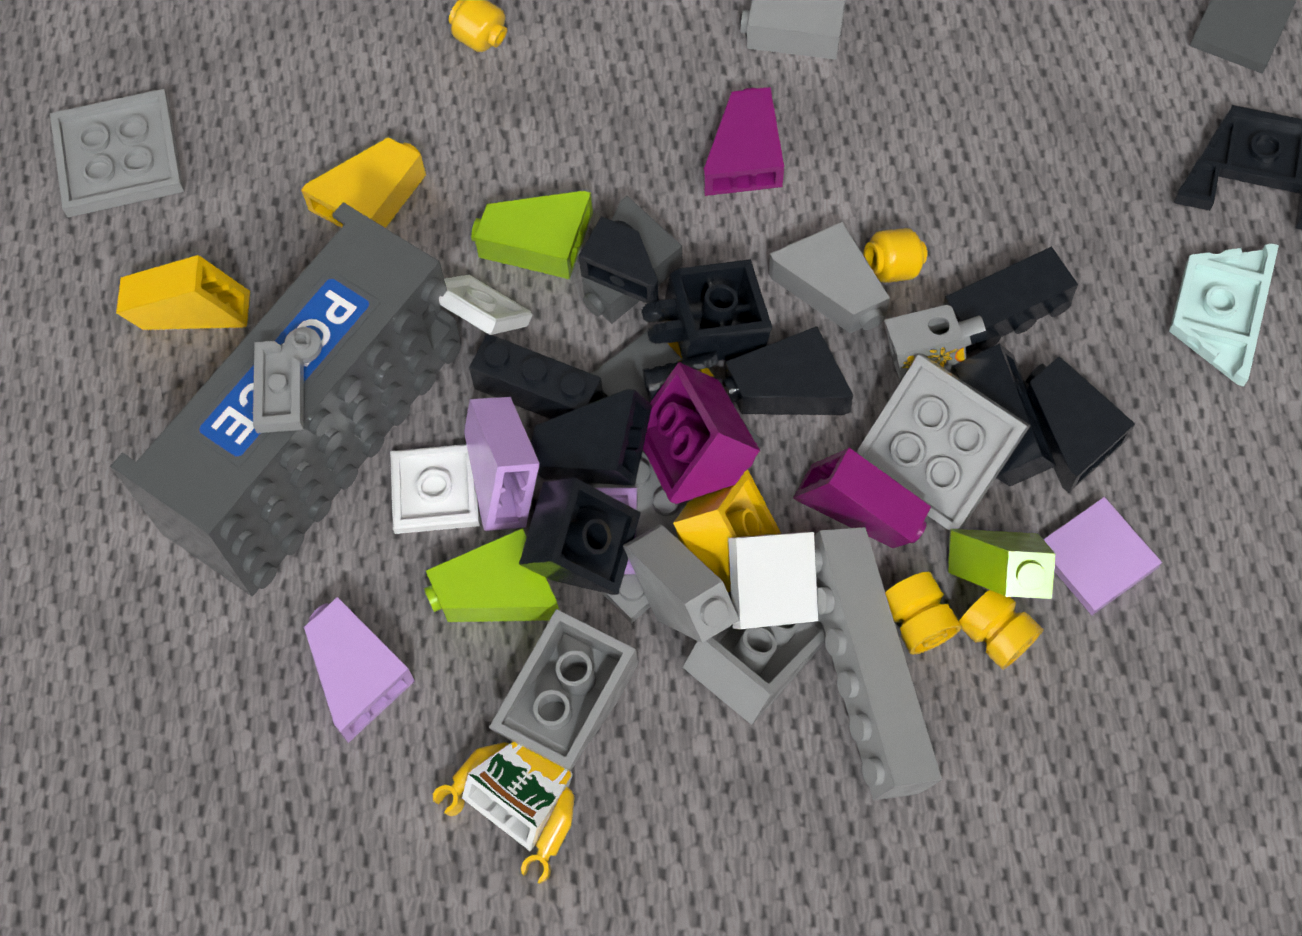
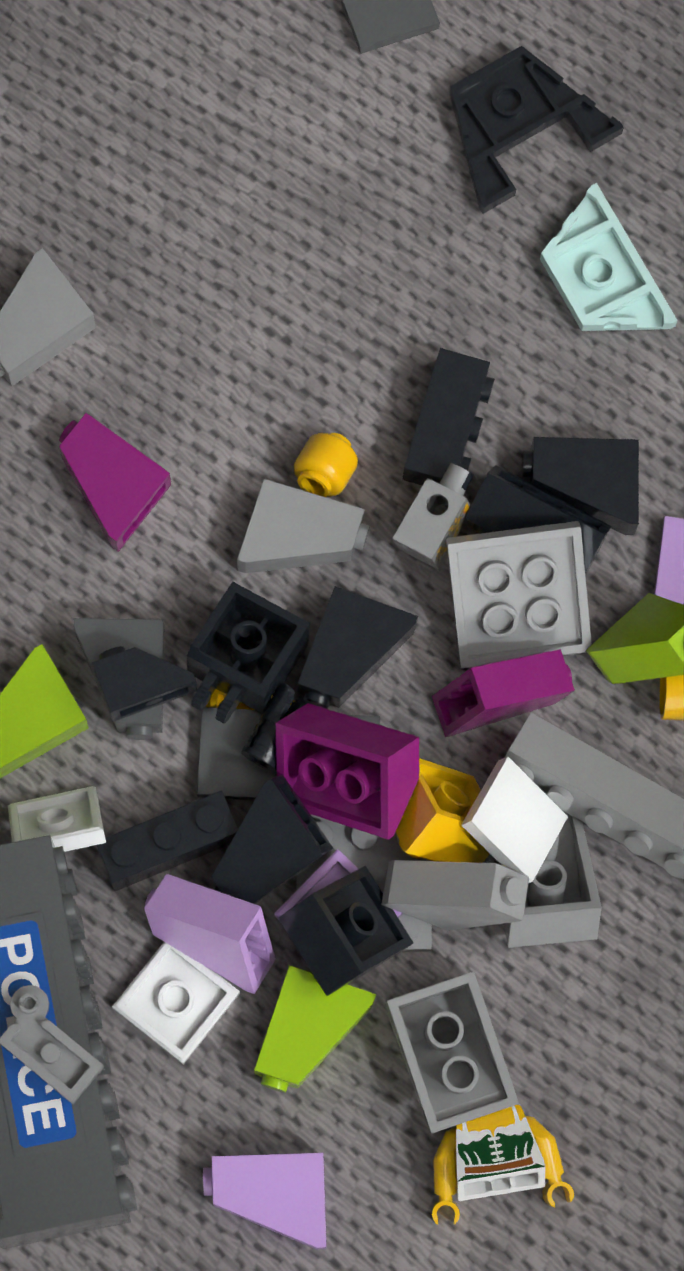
camera: 55 degrees left, 10 degrees up
yellow wheel [885,572,962,655] -> none

